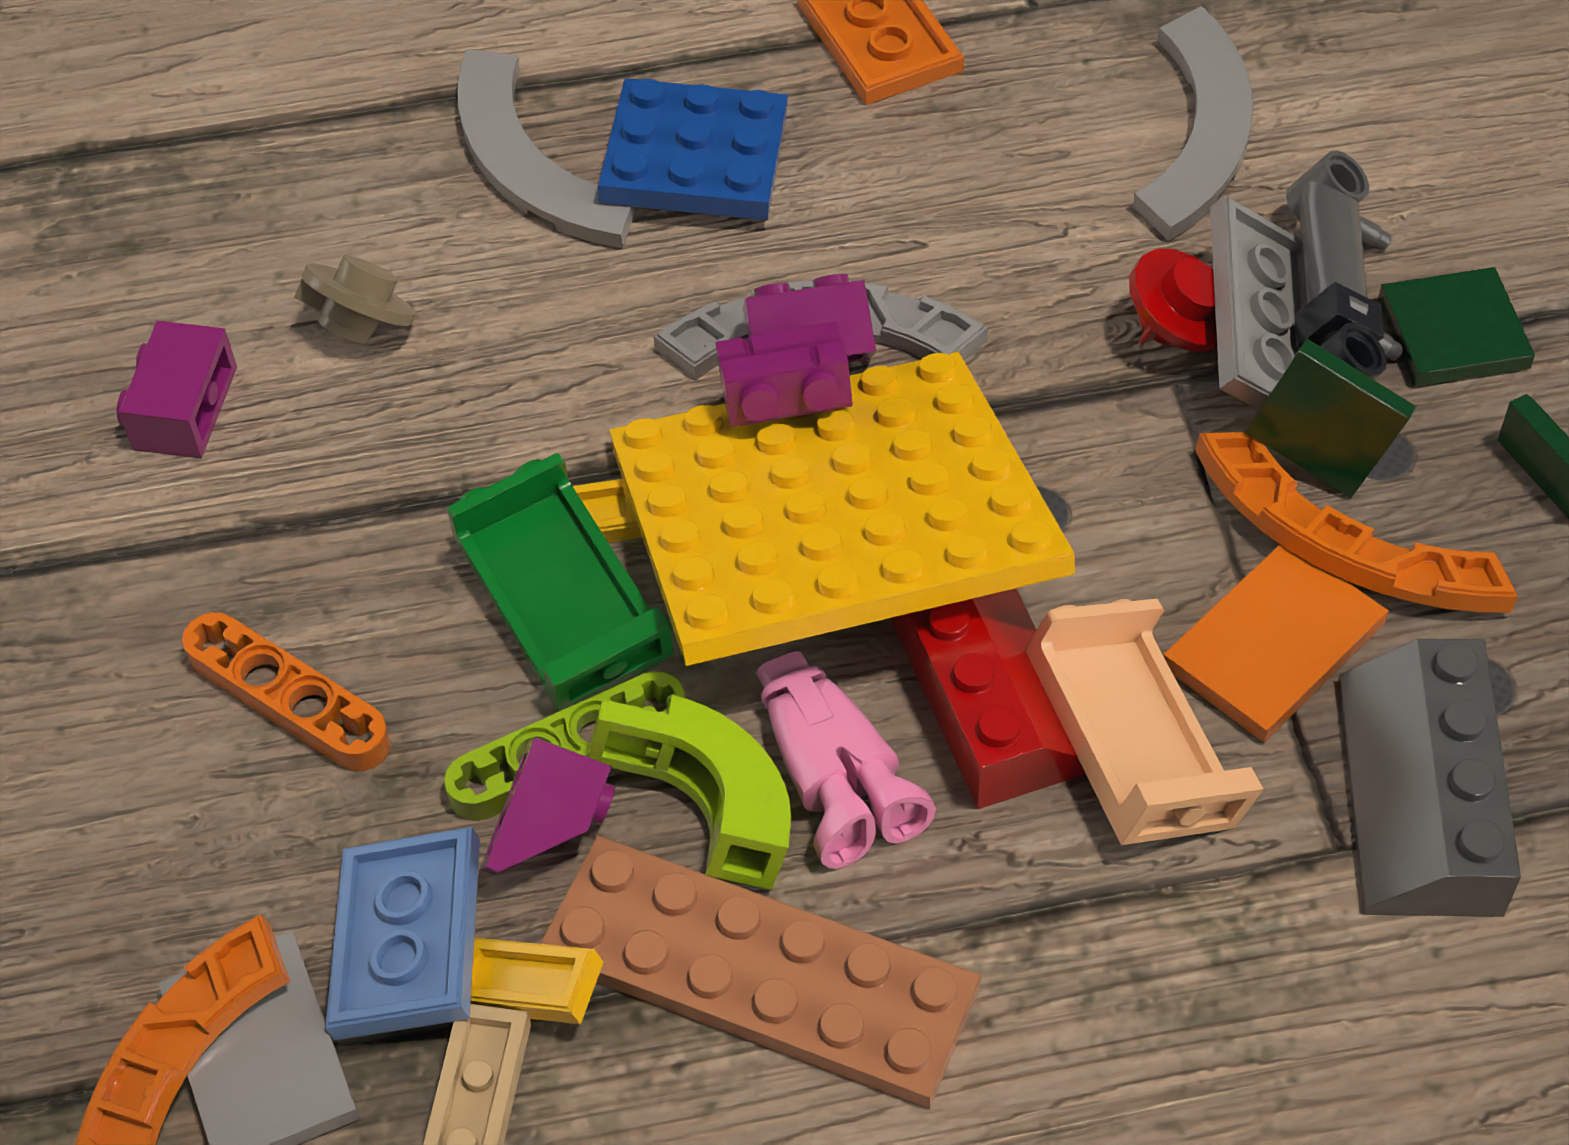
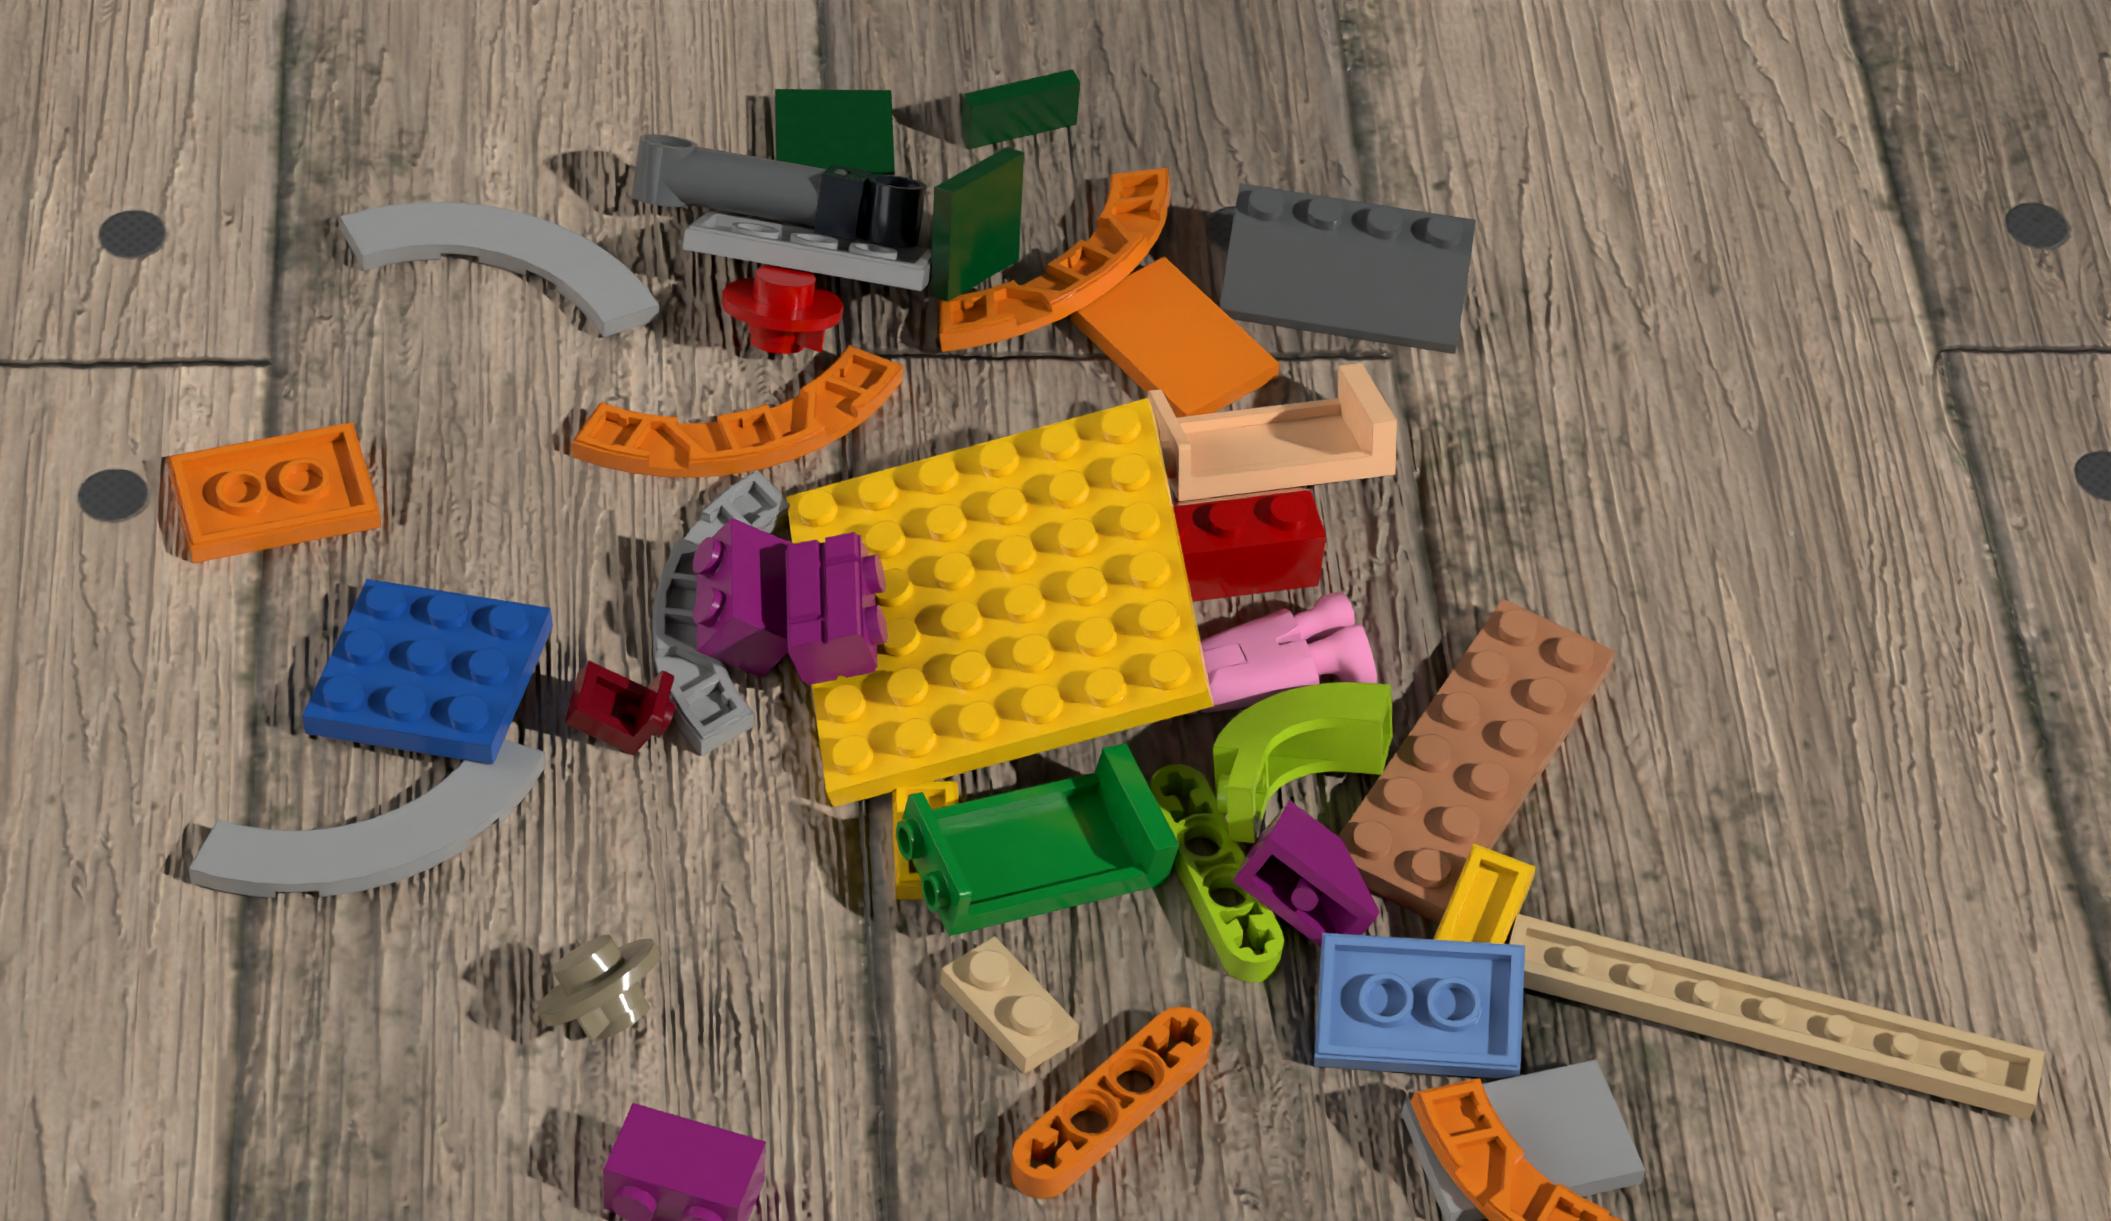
camera: 90 degrees left, 5 degrees down
none -> dark red bracket [564,660,676,755]
none -> orange tile [571,345,904,478]
none -> tan plate [940,936,1079,1074]

